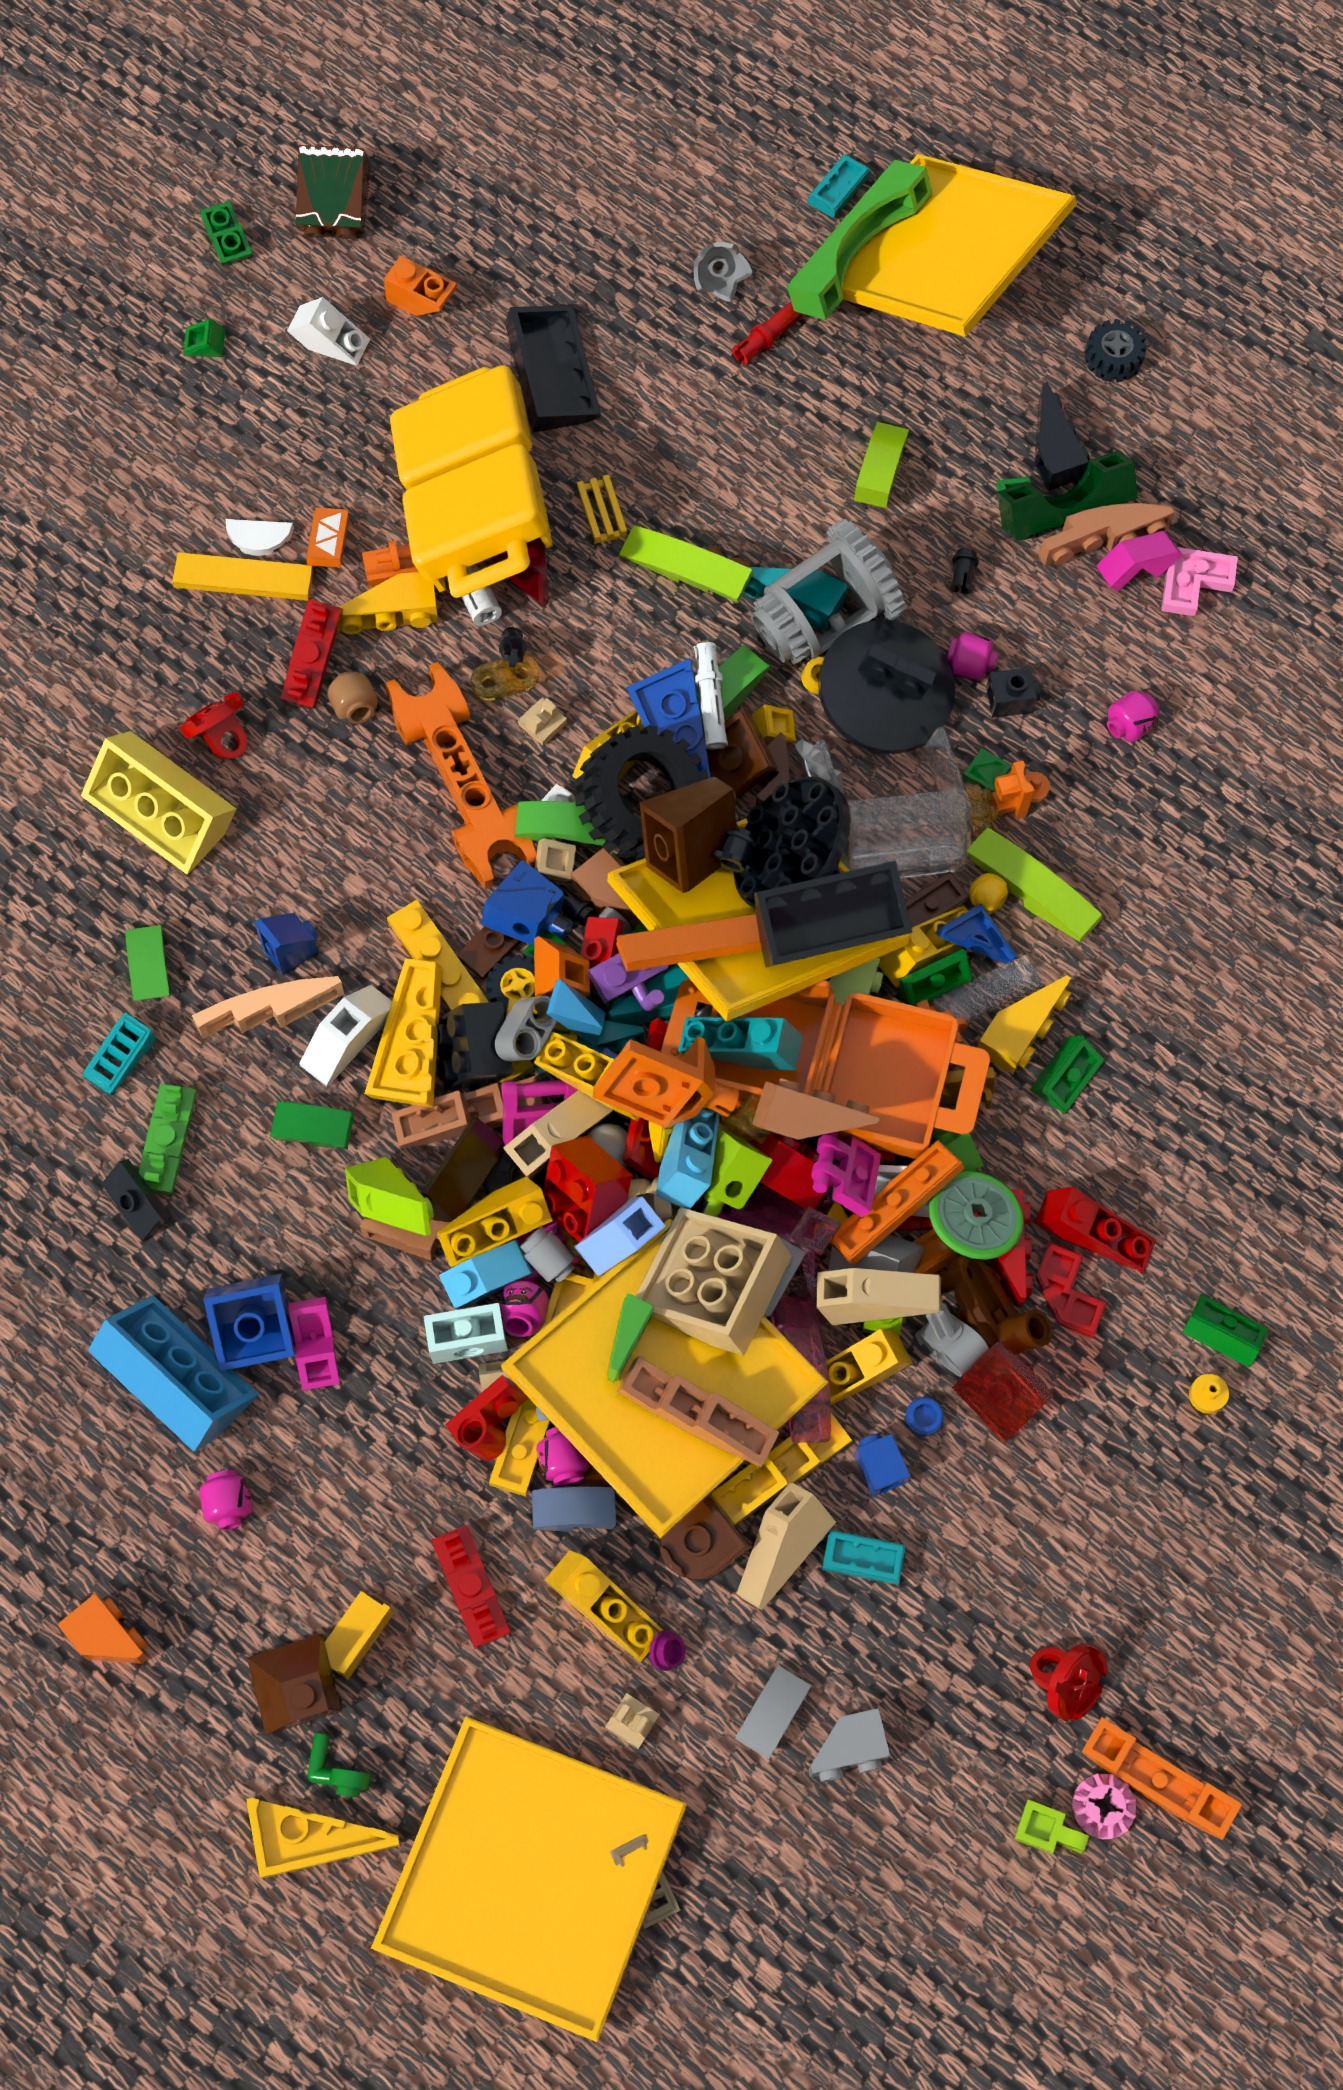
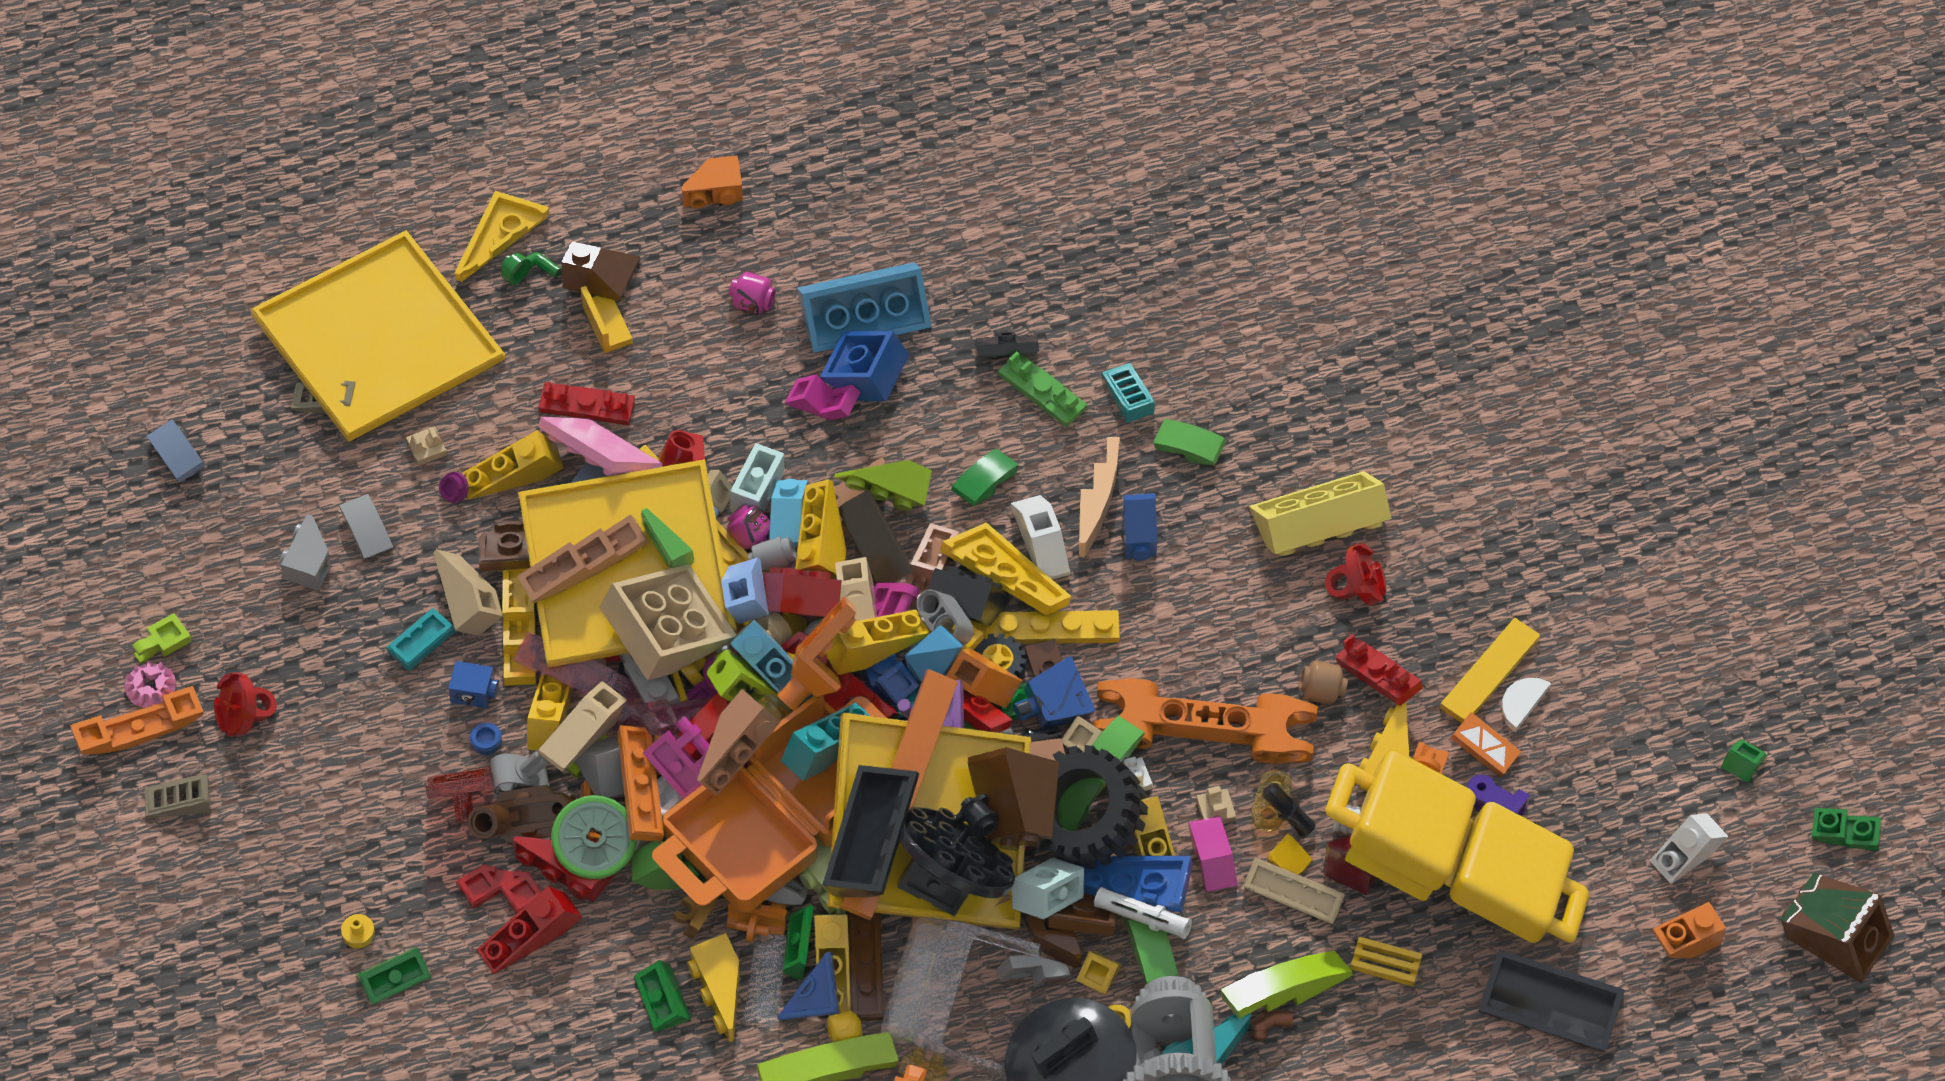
camera: 125 degrees right, 10 degrees down
none -> dark tan slope [145,774,211,819]
none -> sand blue slope [147,419,205,483]
none -> bright pink tile [538,417,662,476]
none -> blue tile [874,661,920,706]
none -> light aqua brick [1011,857,1084,919]
none -> dark pink slope [1188,816,1238,892]
none -> tan plate [1243,857,1346,925]
none -> yellow slope [1268,834,1313,875]
none -> dark purple leg [1467,775,1530,816]

